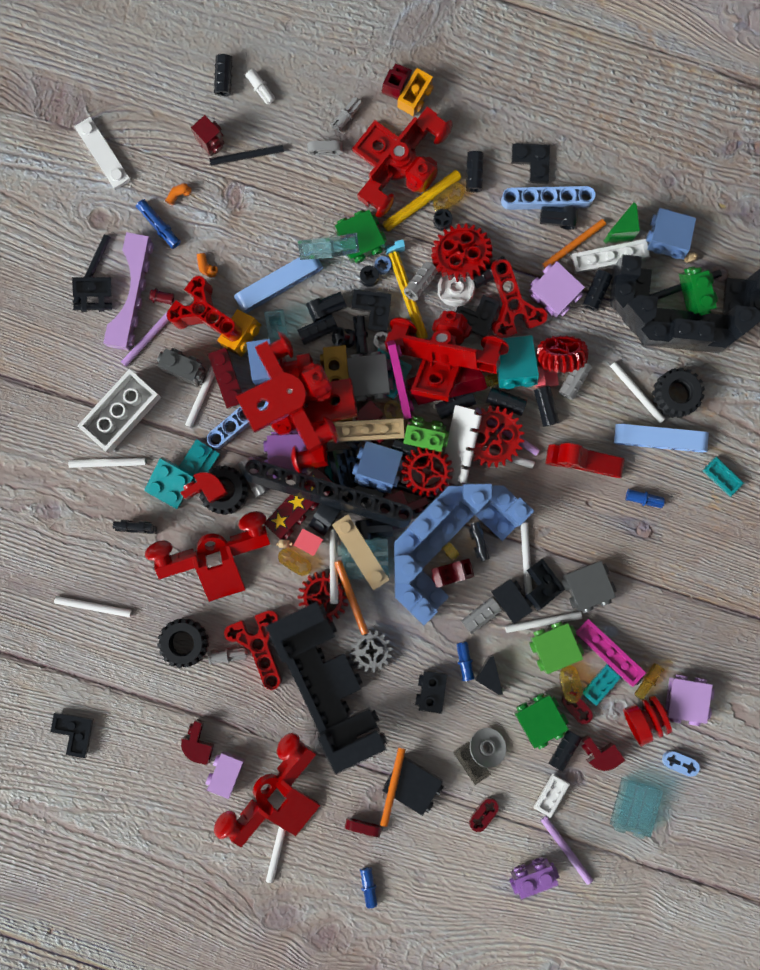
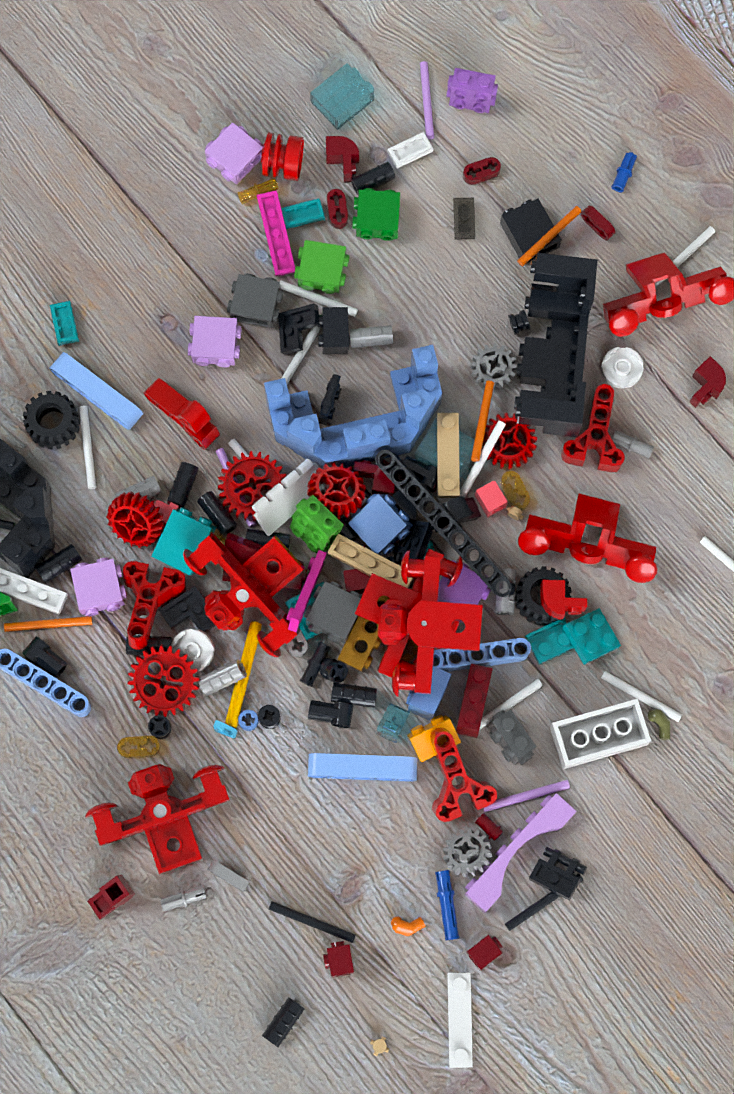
camera: 150 degrees left, 10 degrees down
black plate [113,520,157,534] -> none
black tyre [157,618,209,668] -> none
orange arm [196,253,218,278] -> none
lavender brick [206,751,245,799] -> none
white axle [245,69,275,104] -> none
dark red brick [264,468,333,540] -> none
clear light blue brick [298,233,359,260] -> none
green brick [335,210,387,264] -> none
black plate [352,289,391,332] -> none
yellow axle [382,170,462,231] -> none
clear yellow beam [384,400,406,432] -> none
light orange brick [397,68,434,117] -> none
black brick [415,670,447,714] -> none
dark red brick [431,559,475,588] -> none
clear yellow beam [441,542,460,562] -> none
blue axle [456,642,475,681] -> none
black axle [466,151,484,193] -> none
light grey dish [470,728,506,768] -> none
black slope [475,655,503,695] -> none
black plate [511,143,550,184] -> none
clear yellow beam [559,665,583,703] -> none
blue axle [625,488,665,508] -> none
light blue beam [662,750,700,777] -> none
none -> lavender brick [188,316,242,367]
none -> tan piece [370,1036,389,1056]
none -> light grey gear [443,828,493,878]
none -> dark red brick [466,935,502,971]
none -> black wheel [508,310,531,335]
none -> white tile [601,347,643,389]
none -> olive arm [648,709,670,740]

